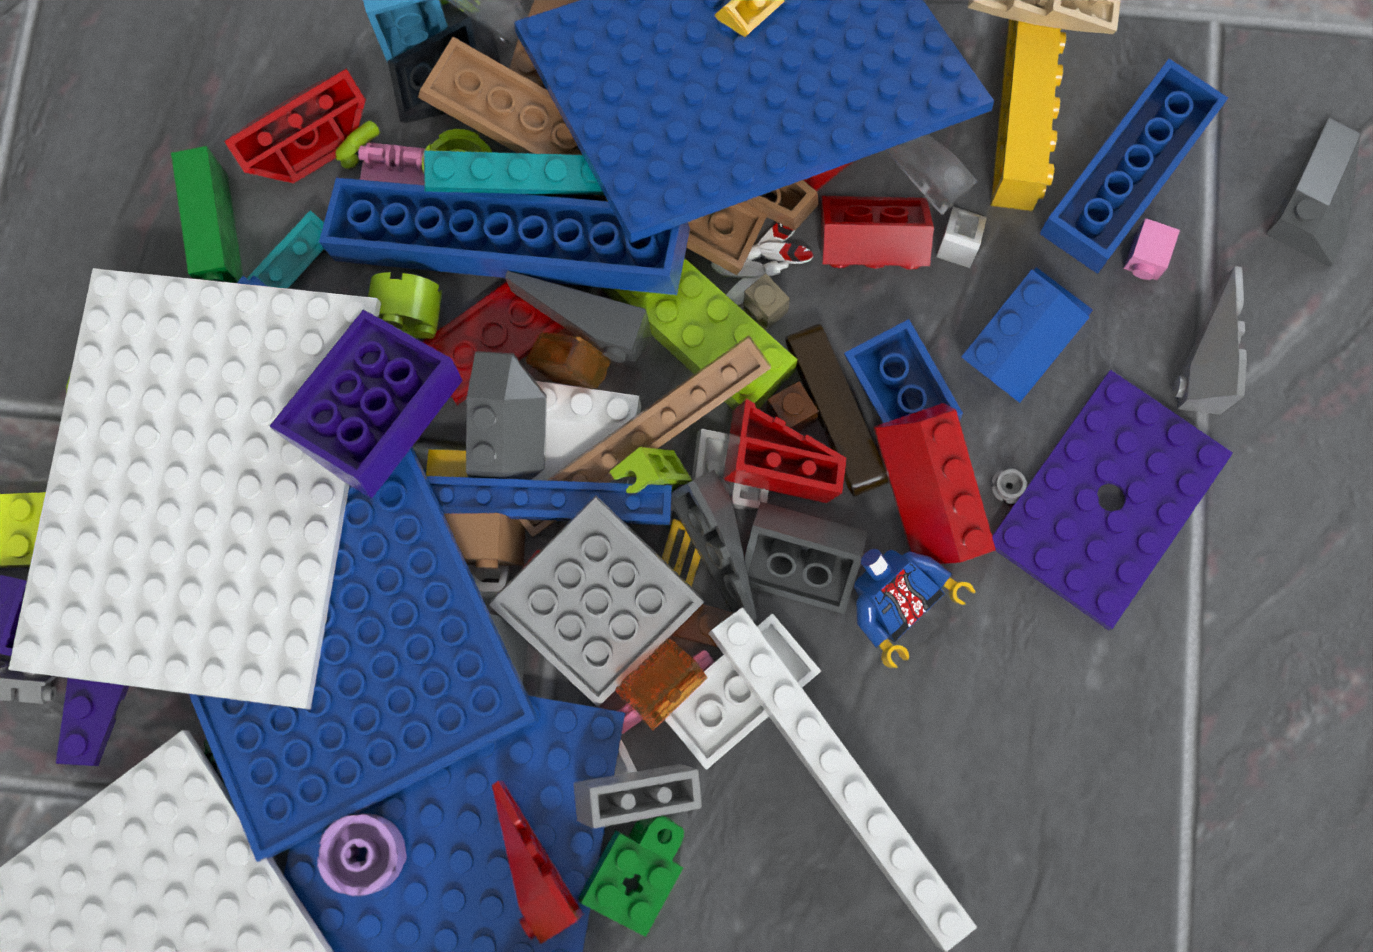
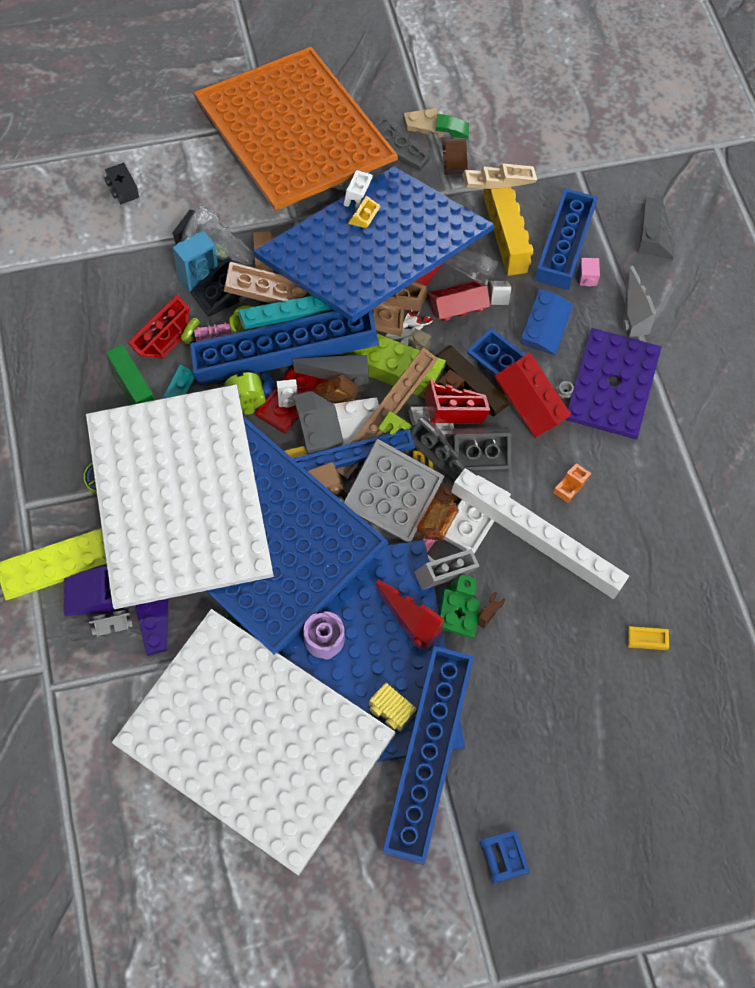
camera: 25 degrees left, 15 degrees down
dark purple slope [270,309,463,499] -> none
blue torso [854,549,975,668] -> none
none -> blue arm [261,371,275,397]
none -> white plate [277,379,297,407]
none -> reddish brown plate [478,592,505,628]
none -> orange slope [553,463,592,503]

